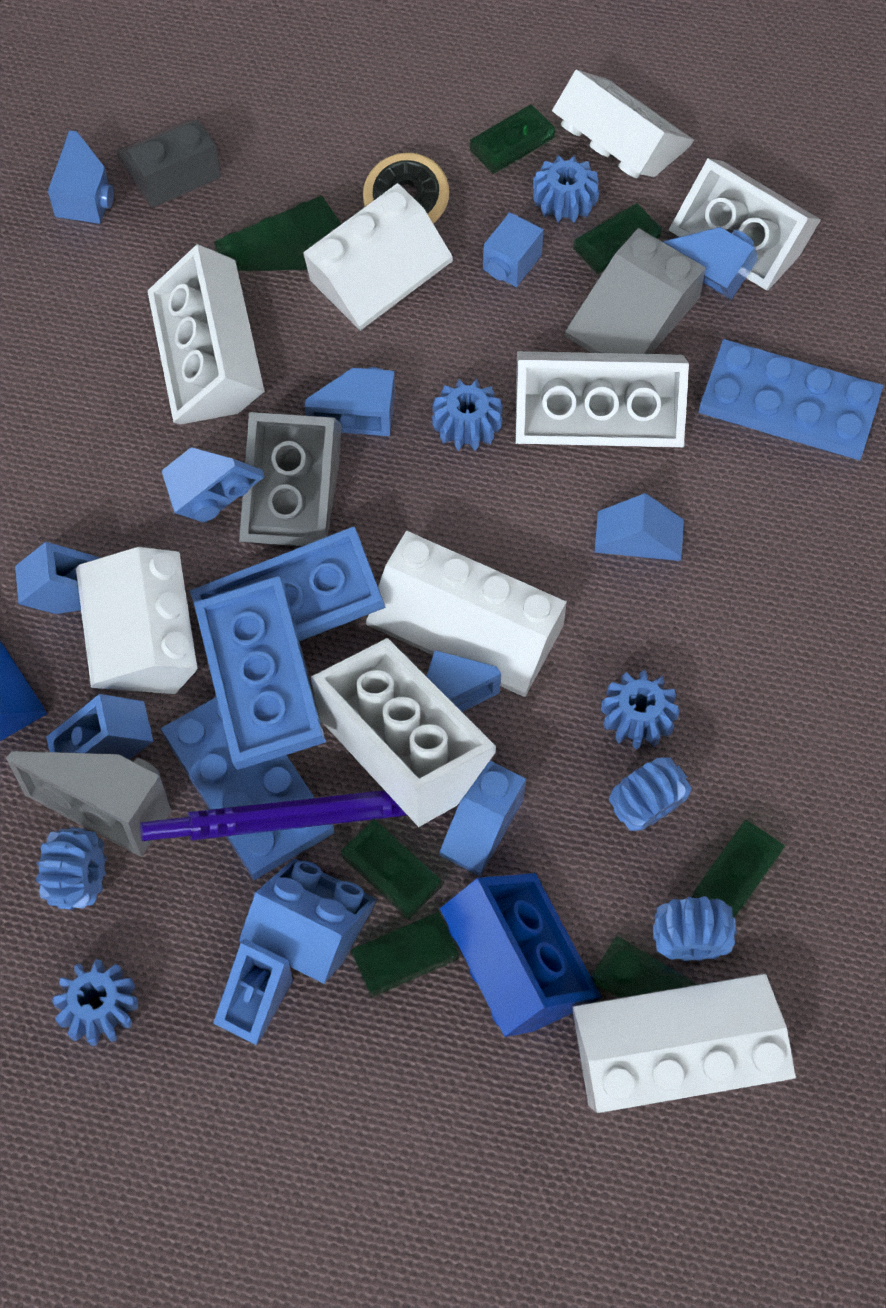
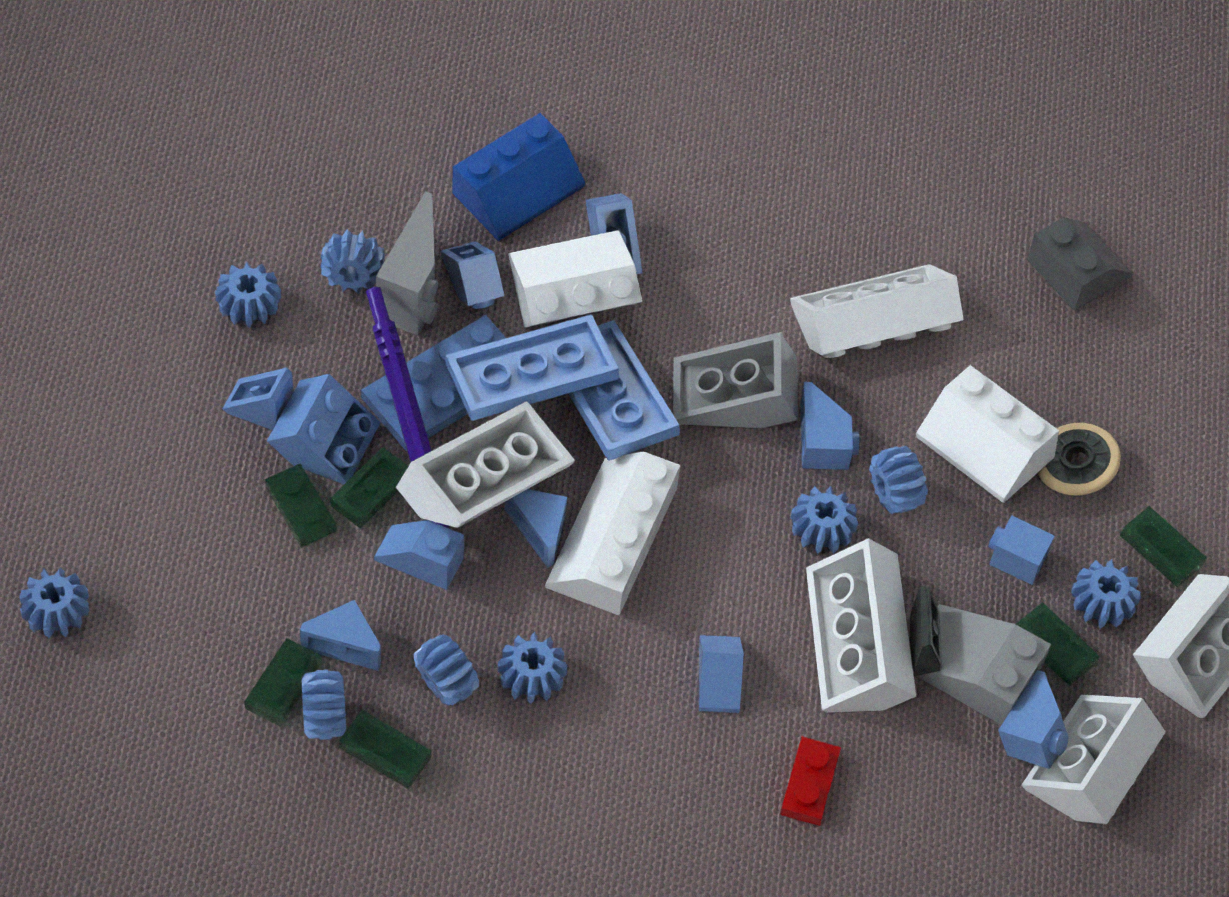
camera: 80 degrees right, 5 degrees down
medium blue slope [48,130,114,224] -> none
medium blue slope [162,447,265,523] -> none
clear green slope [214,196,341,271] -> none
blue slope [440,873,602,1037] -> none
white slope [572,974,796,1113] -> none
medium blue plate [698,339,884,461] -> none
none -> medium blue gear [19,567,90,639]
none -> medium blue slope [300,600,381,671]
none -> red plate [780,736,841,826]
none -> medium blue gear [869,446,928,514]
none -> pearl dark grey slope [910,585,942,676]

